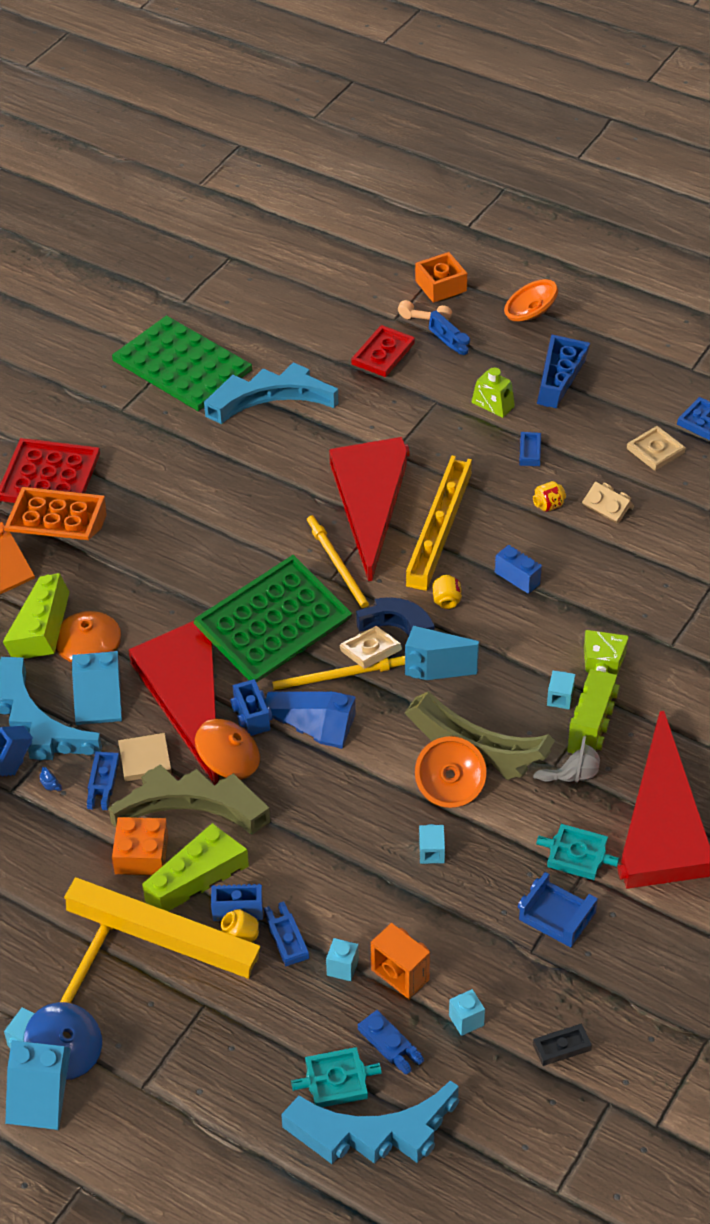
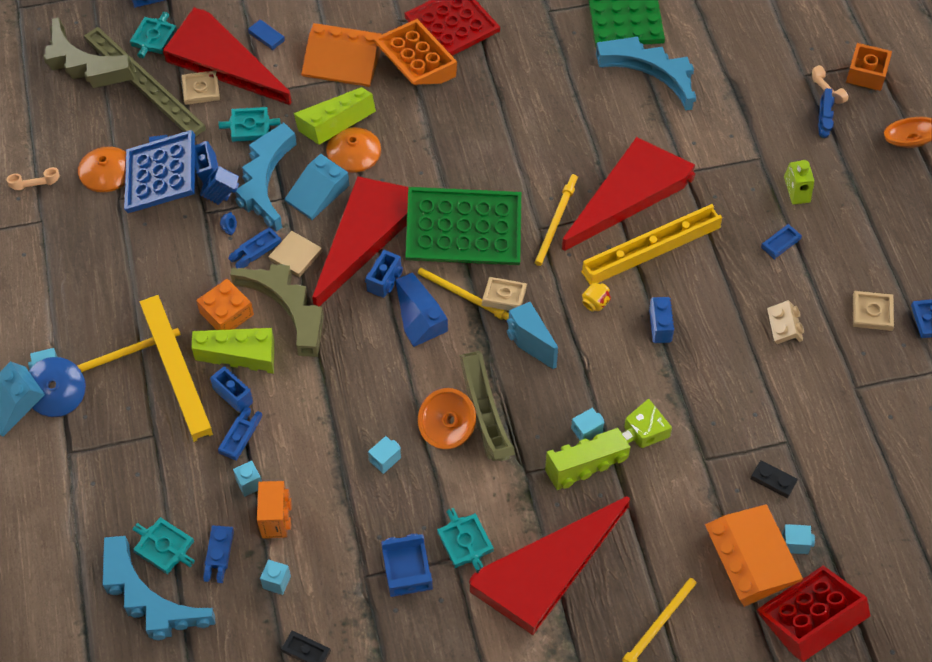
camera: 45 degrees right, 10 degrees up
orange dish [195,719,260,779] -> none
yellow head [221,909,259,942] -> none
red plate [351,325,415,377] -> none
dark blue arch [356,597,434,636] -> none
yellow head [533,481,566,512] -> none
light grey piece [533,736,600,782] -> none
blue wedge [537,334,590,408] -> none

